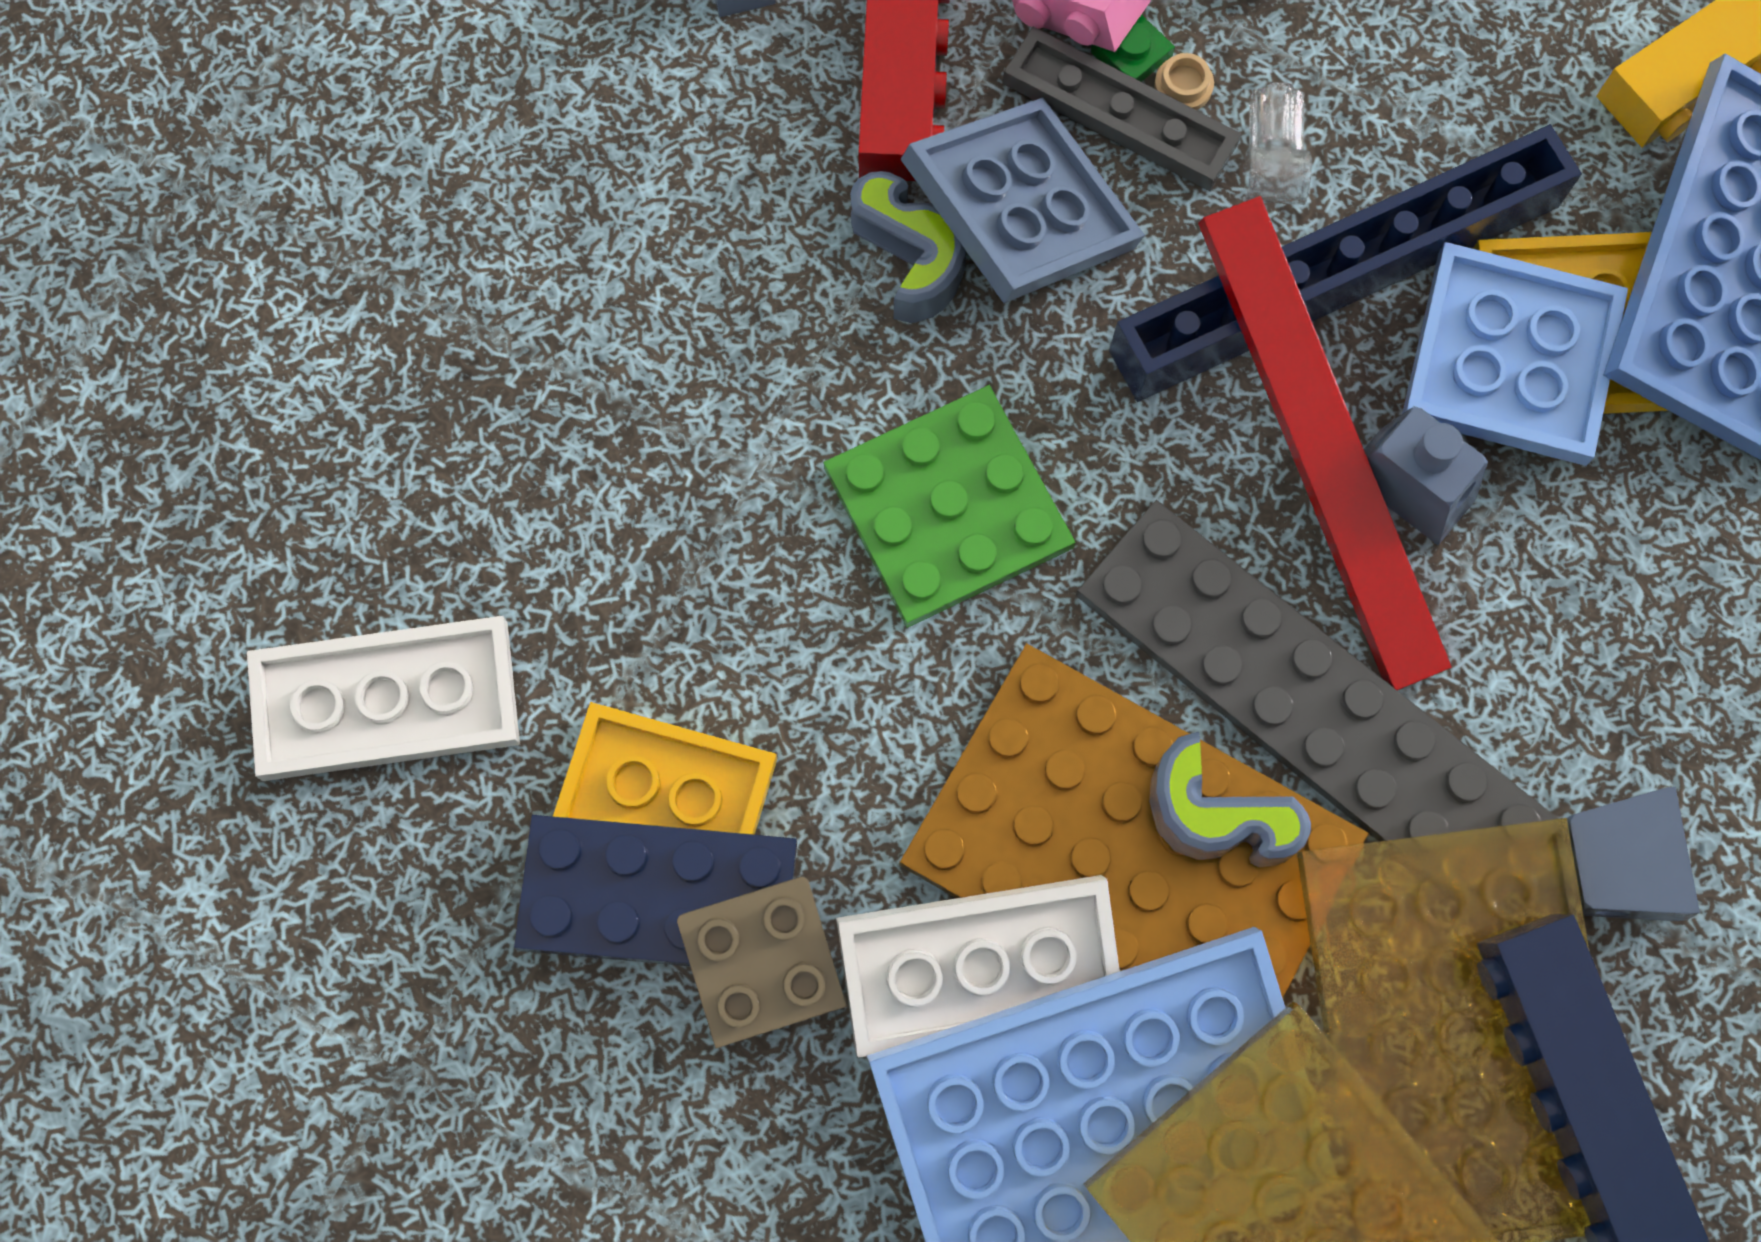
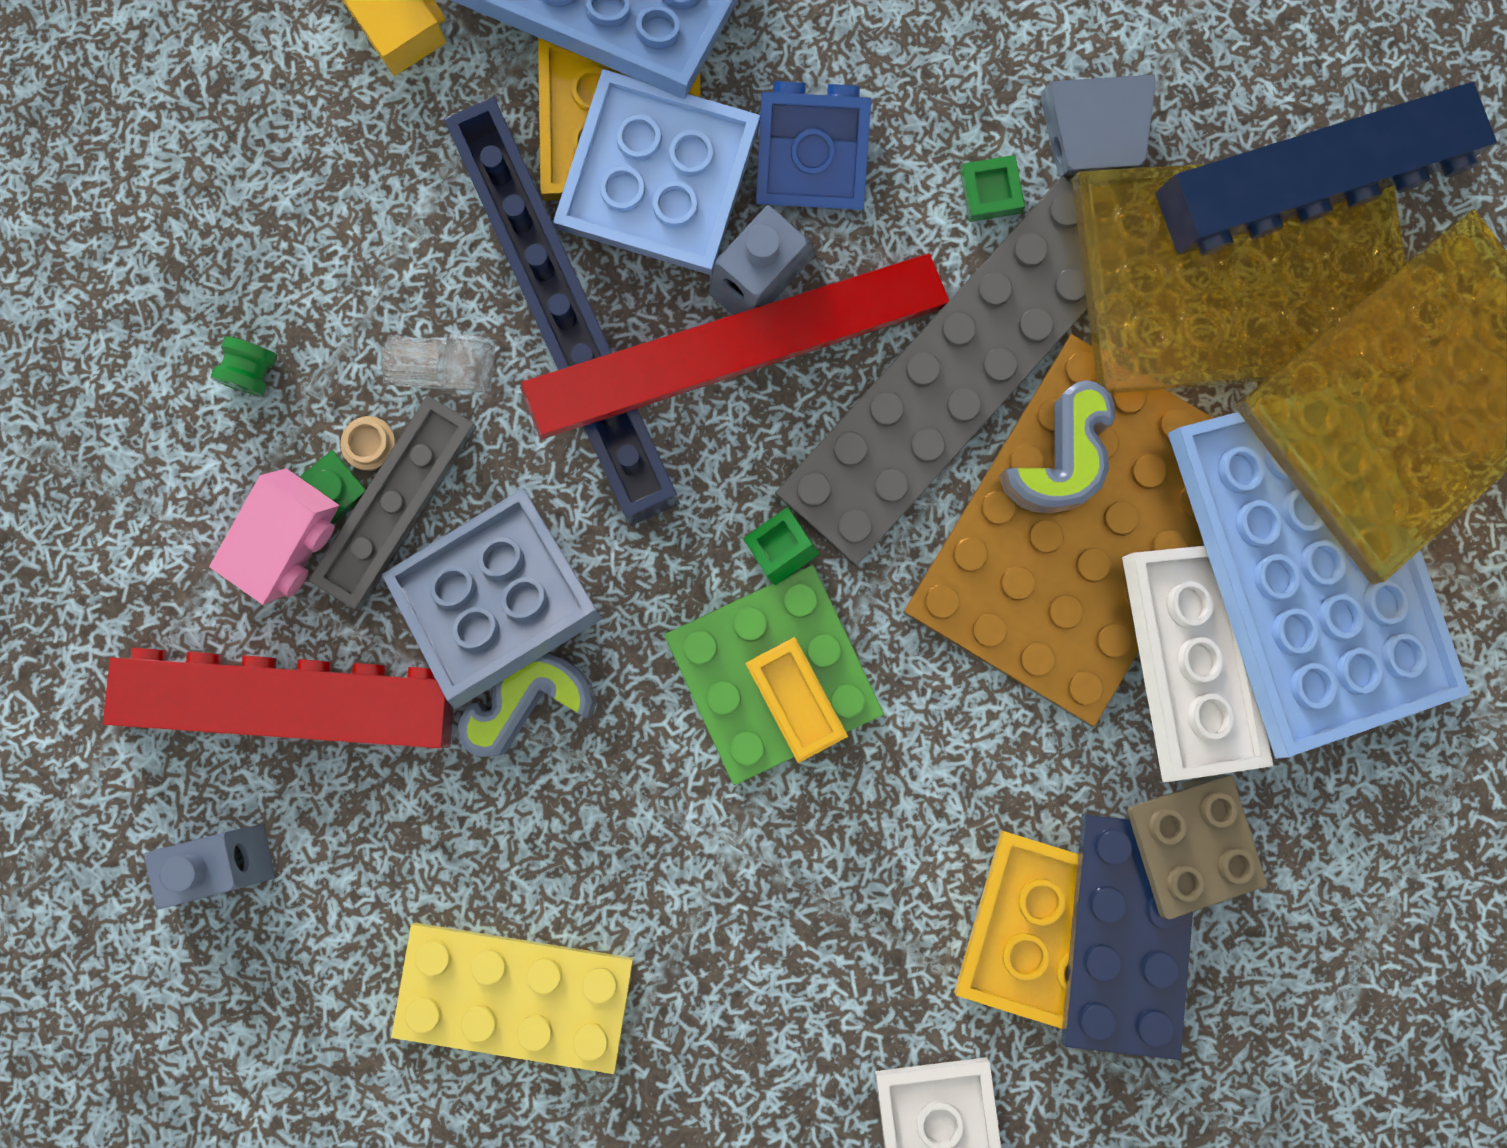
camera: 85 degrees left, 10 degrees up
none -> light yellow plate [391,923,634,1074]
none -> green plate [743,507,820,586]
none -> yellow tile [745,637,848,763]
none -> blue plate [756,81,871,210]
none -> green plate [960,155,1025,222]

